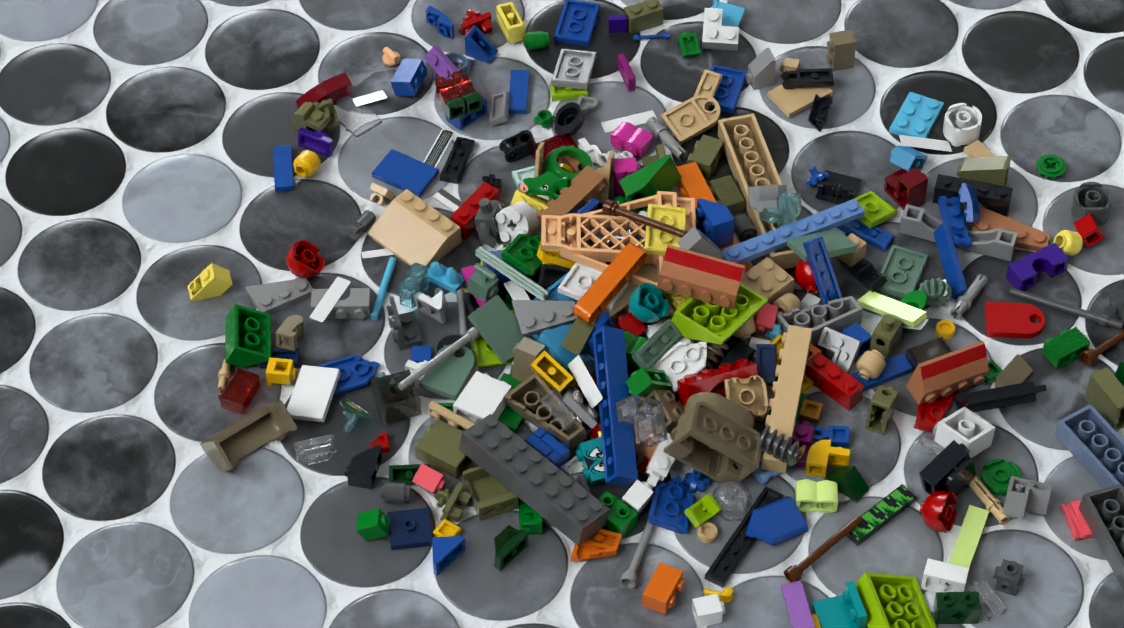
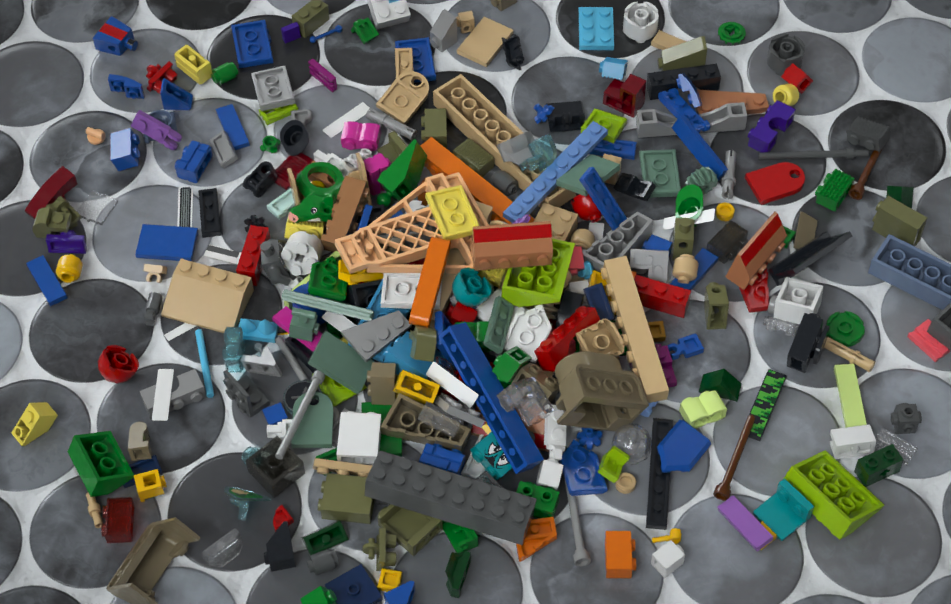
camera: 25 degrees left, 5 degrees up
light grey wing [245,278,313,314] -> none
white tile [287,365,341,422] -> none
blue tile [317,354,380,395] -> none
white sticker [352,90,387,106] -> none
coral brick [412,463,446,495] -> none
hips [435,70,483,120] -> none
reddish brown piece [602,199,687,238] -> none
light grey brick [677,226,724,259] -> none
blue slope [695,198,734,249] -> none
dark grey piece [759,425,806,467] -> none
black hinge [781,68,834,89] -> none
yellow brick [805,440,850,478] -> none
yellowish green tile [857,291,927,328] -> none
white sticker [899,135,952,152] -> none
red cylinder [920,491,957,533] -> none
light grey brick [1002,476,1052,519] -> none

